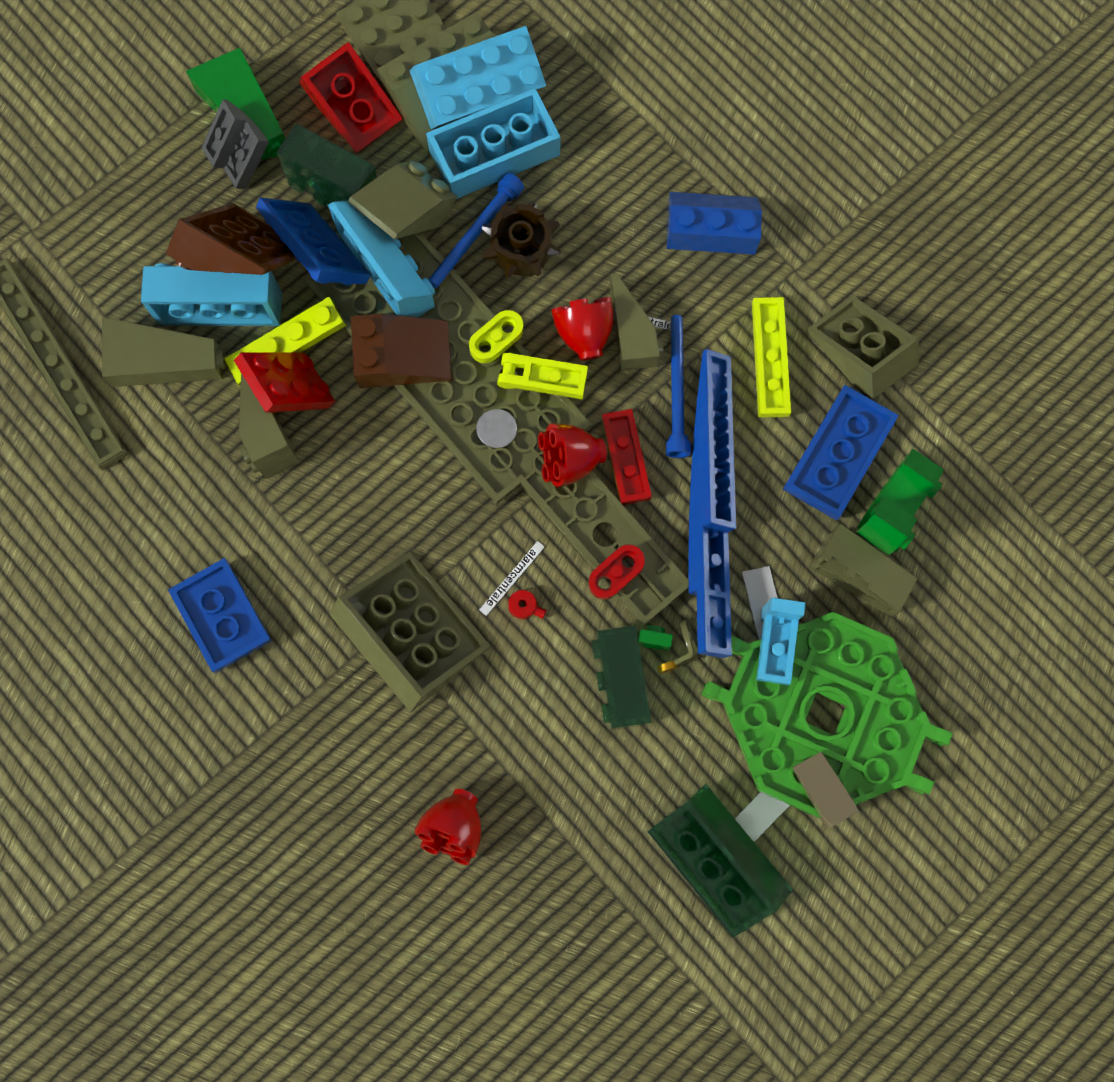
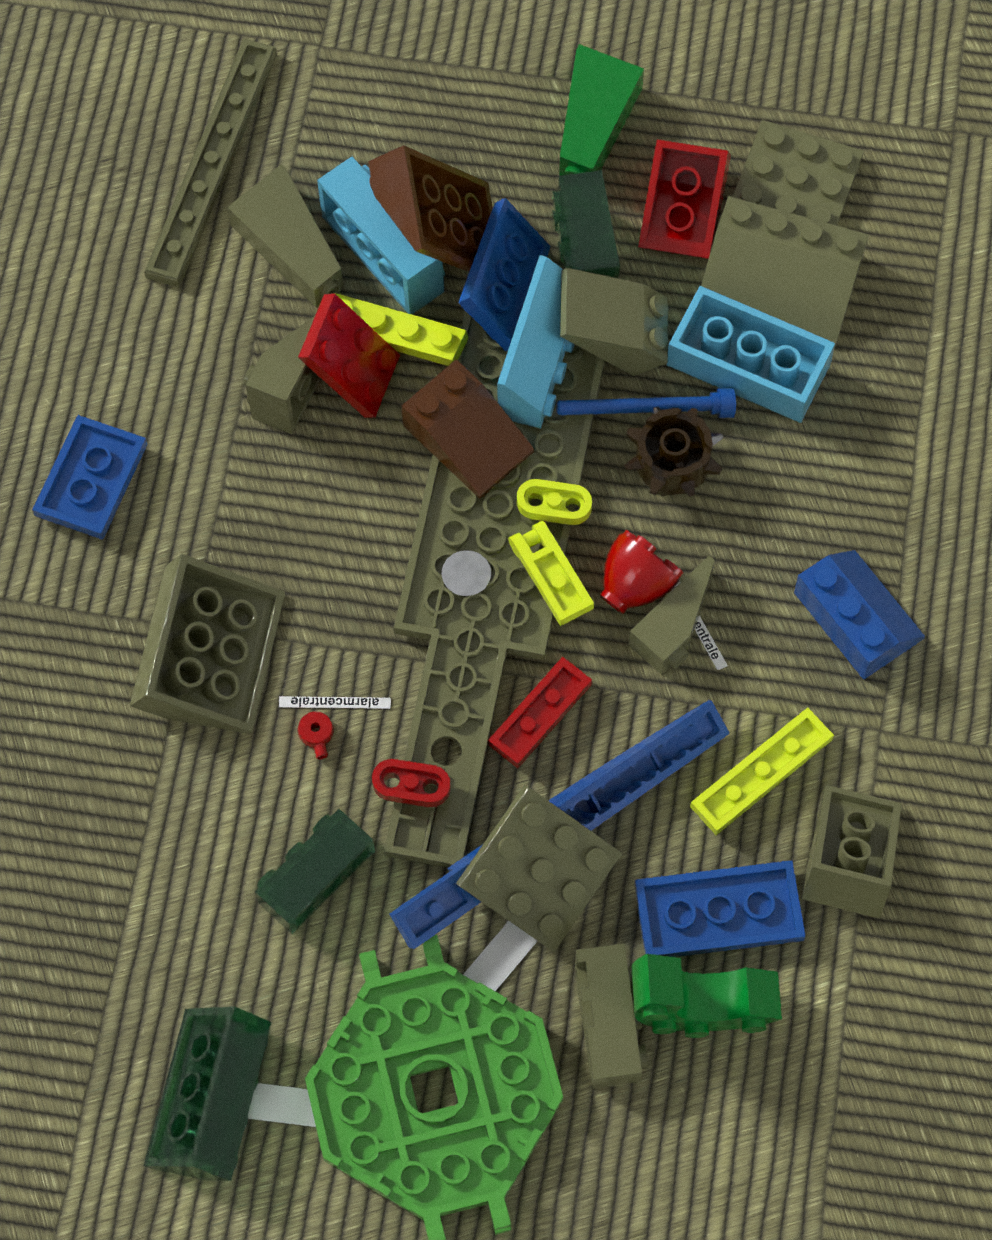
camera: 55 degrees right, 10 degrees down
dark grey slope [201,99,269,189] -> none
medium azure brick [409,26,546,130] -> none
red piece [415,789,481,865] -> none
red piece [538,423,607,487] -> none
green plate [637,626,673,651] -> none
olive piece [657,619,700,674] -> none
blue piece [666,315,691,458] -> none
medium azure bracket [756,597,805,685] -> none
dark tan slope [792,752,859,827] -> none
none -> olive plate [456,785,622,952]

